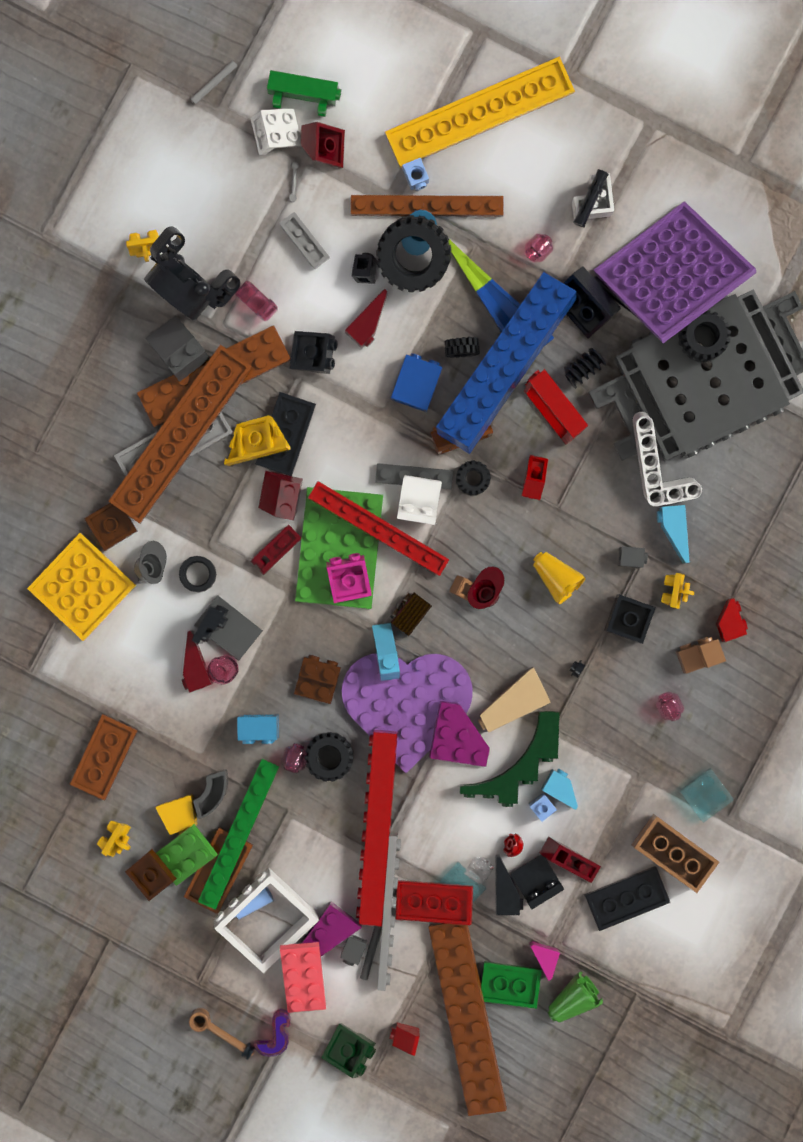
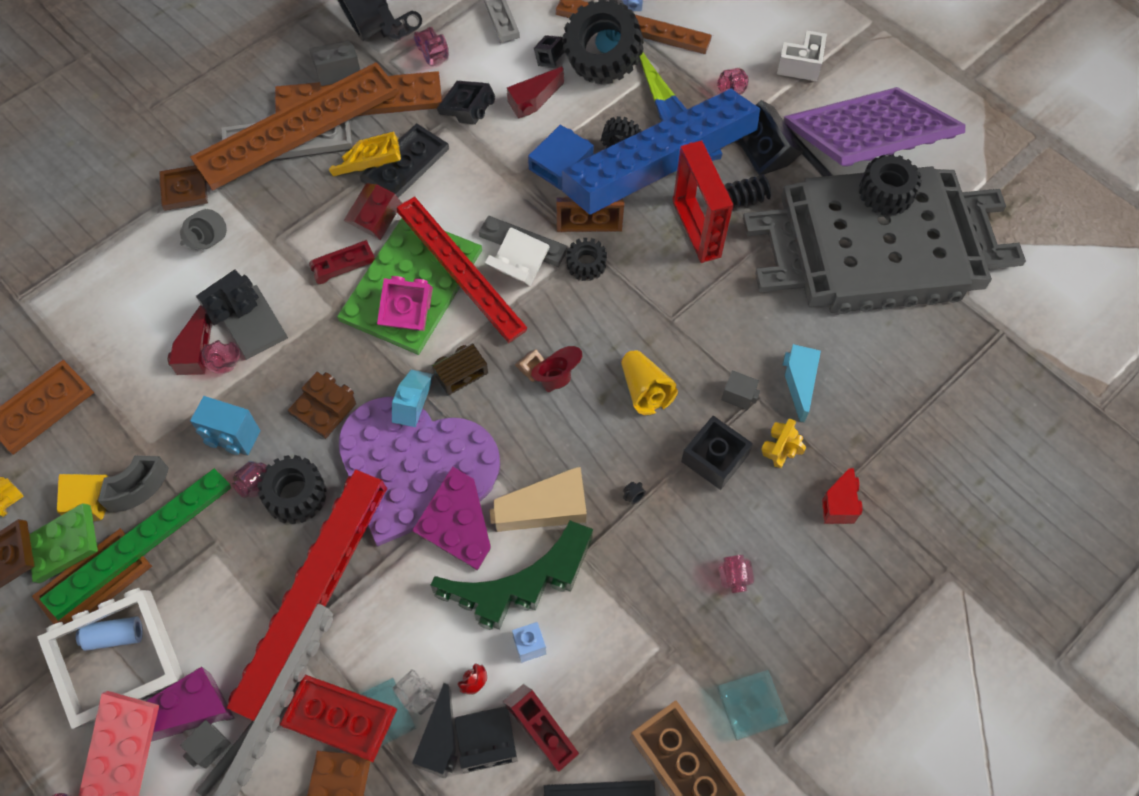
camera: 25 degrees right, 25 degrees down
yellow plate [27,533,136,641] -> none
black tyre [179,556,217,592] -> none
red slope [522,455,548,500] -> none
medium azure slope [541,768,578,810] -> none
black pin [573,169,609,228] -> none
white beam [632,412,702,506] -> none
medium nougat brick [676,637,726,674] -> none

